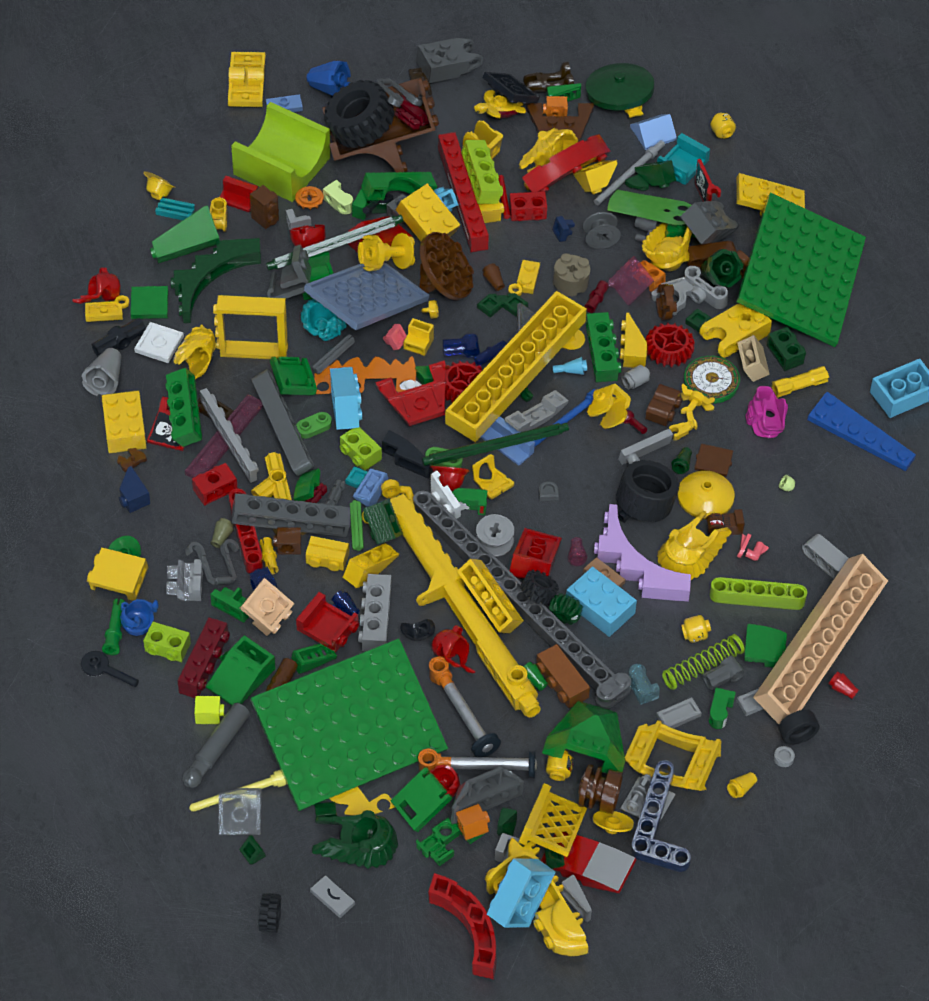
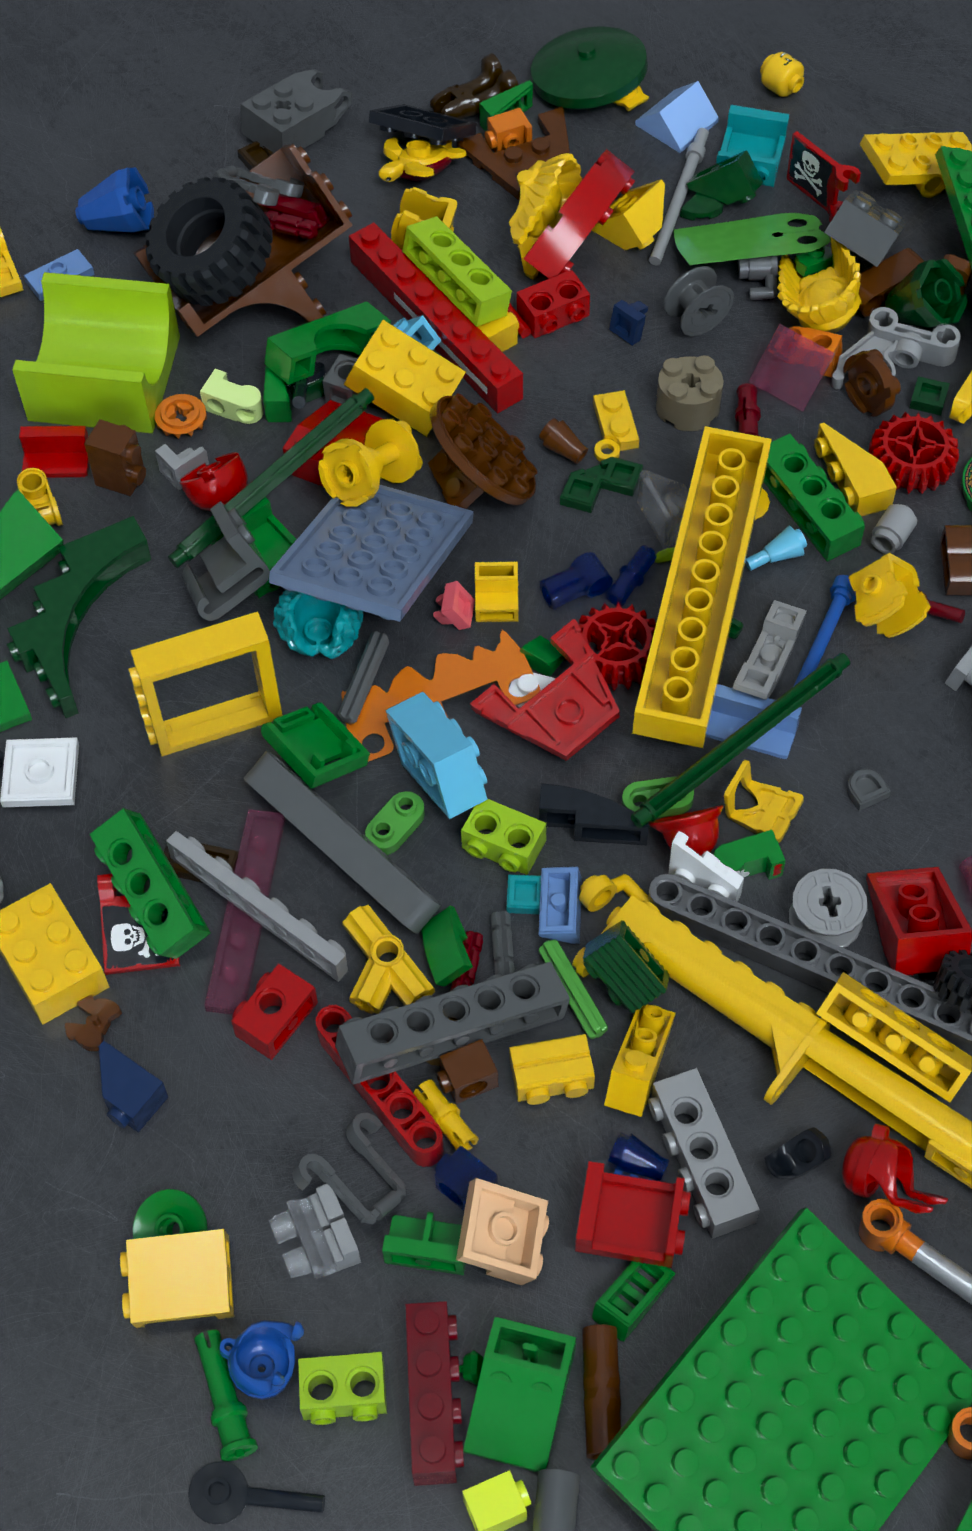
camera: 20 degrees left, 5 degrees up
yellow head [173,325,216,379] -> none
olive cone [211,518,234,548] -> none
yellow tile [421,300,439,319] -> none

